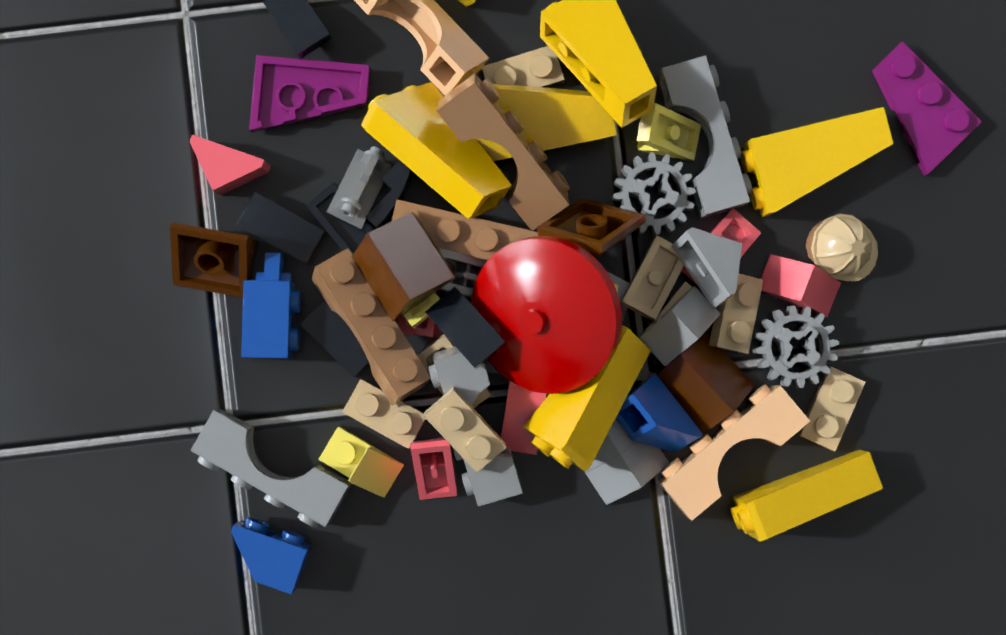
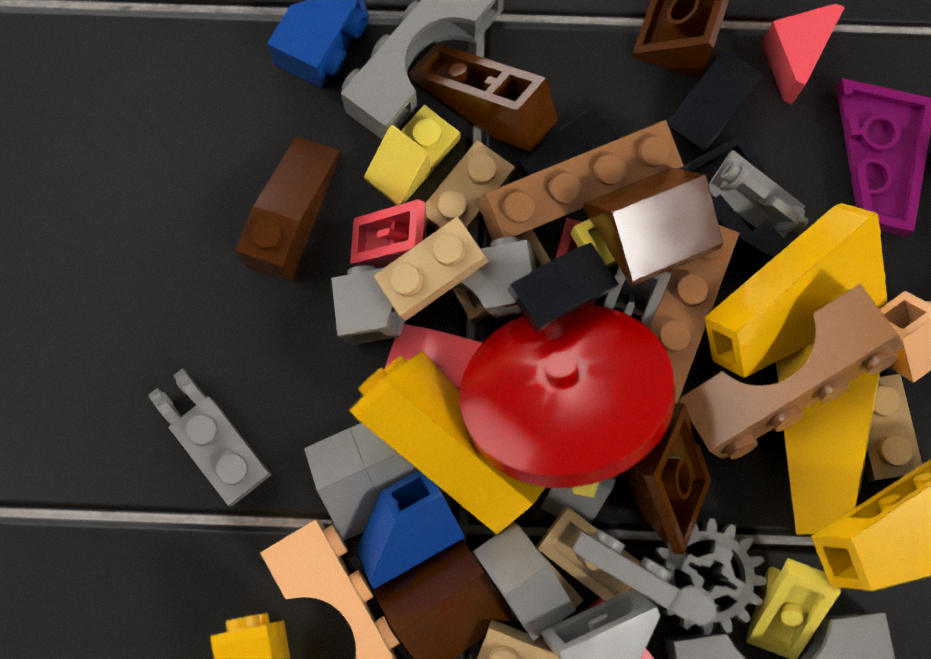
camera: 100 degrees right, 10 degrees down
blue hinge [241,252,302,359] -> none
none -> light grey hinge [148,369,272,507]
none -> reddish brown slope [235,137,341,282]
none -> reddish brown slope [409,43,558,152]
none -> light grey hinge [573,529,718,627]

